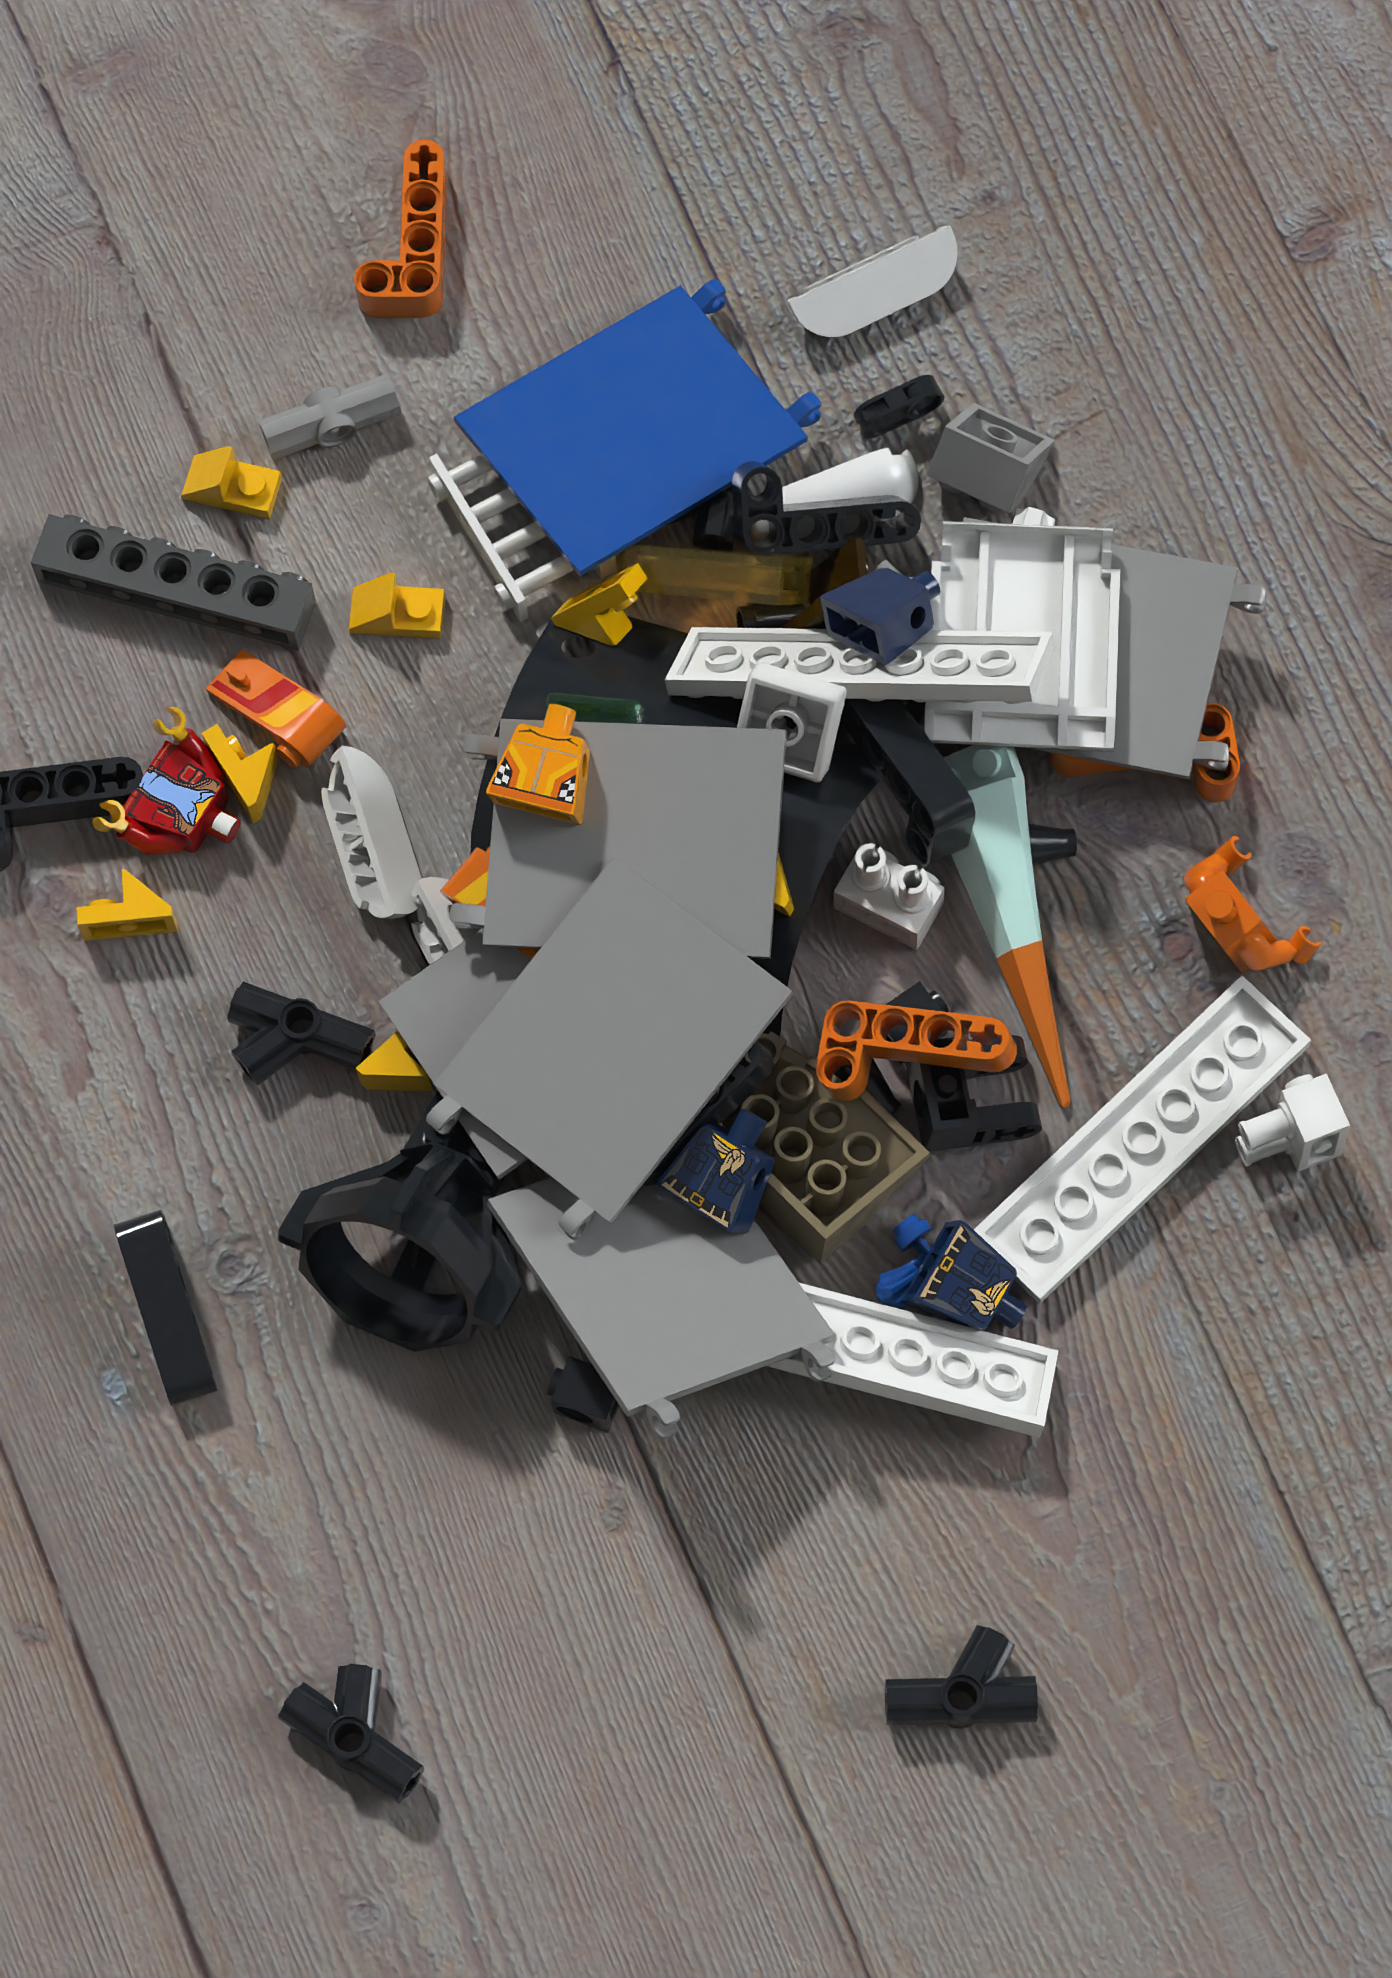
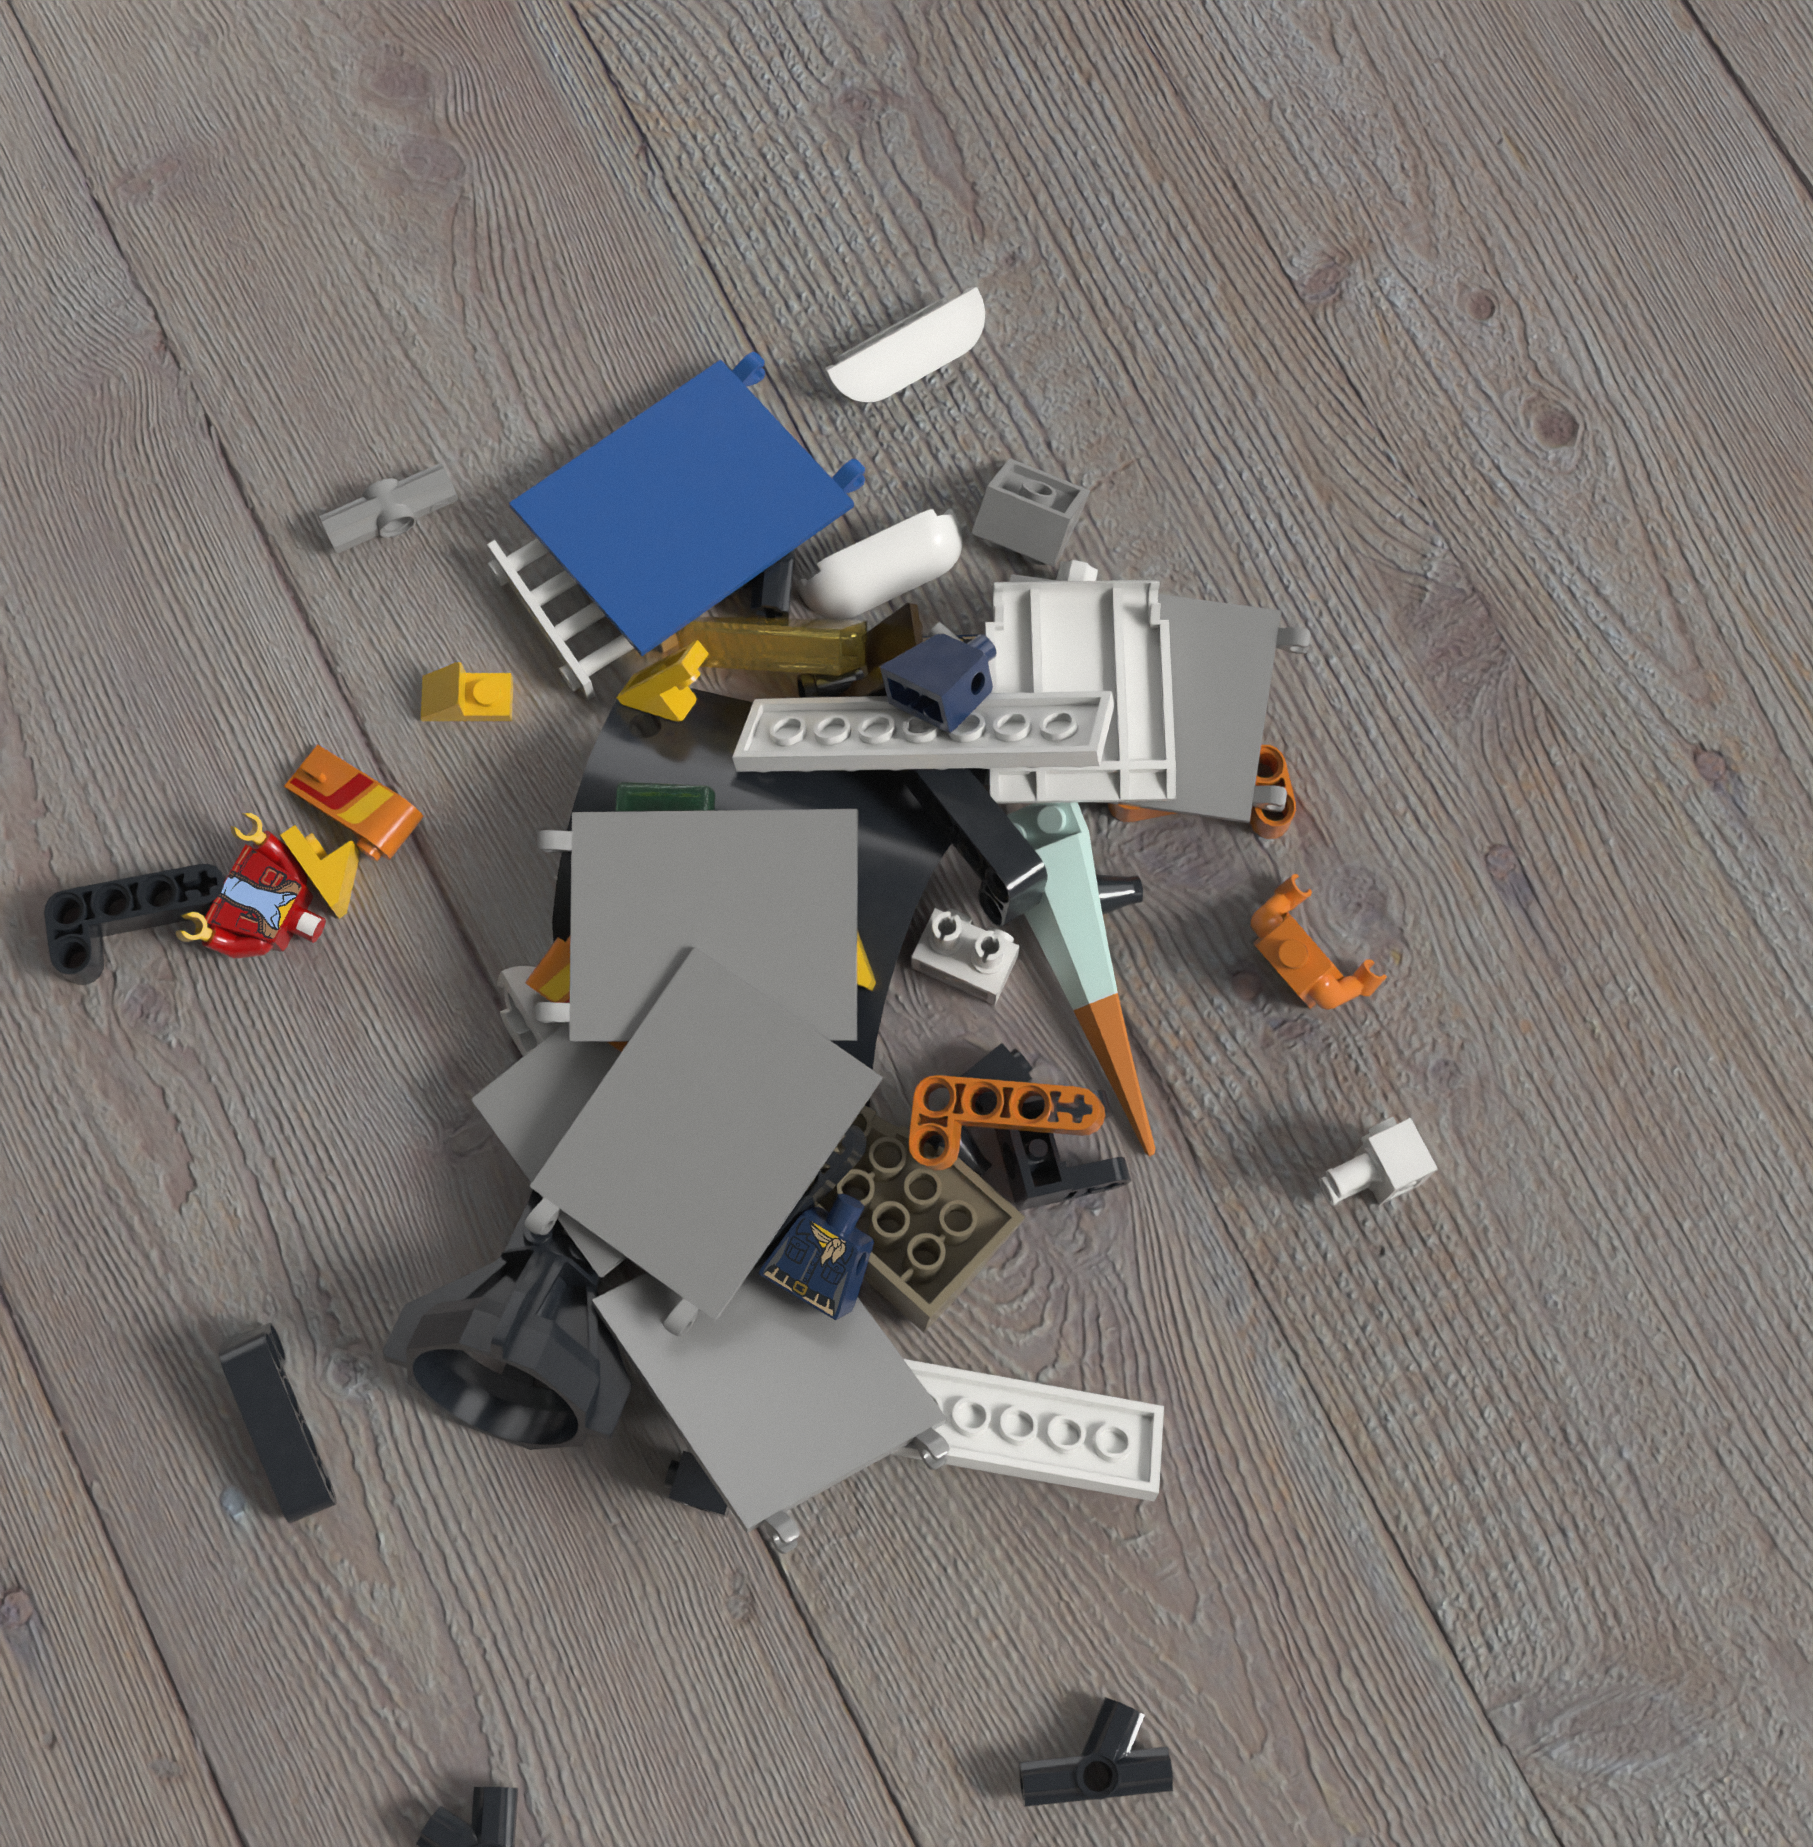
camera: 10 degrees left, 5 degrees up
dark grey brick [31,514,316,651] -> none
yellow slope [76,869,178,941] -> none
yellow slope [181,446,282,519] -> none
black piece [227,981,376,1086] -> none
white brick [321,746,422,919] -> none
orange beam [354,139,448,318] -> none
yellow slope [356,1031,433,1091] -> none
light orange torso [486,704,590,825] -> none
black beam [732,461,921,555] -> none
white brick [737,662,847,783] -> none
black piece [853,375,945,438] -> none
blue piece [876,1214,932,1309] -> none
dark blue torso [901,1220,1027,1330] -> none
white plate [974,976,1311,1304] -> none

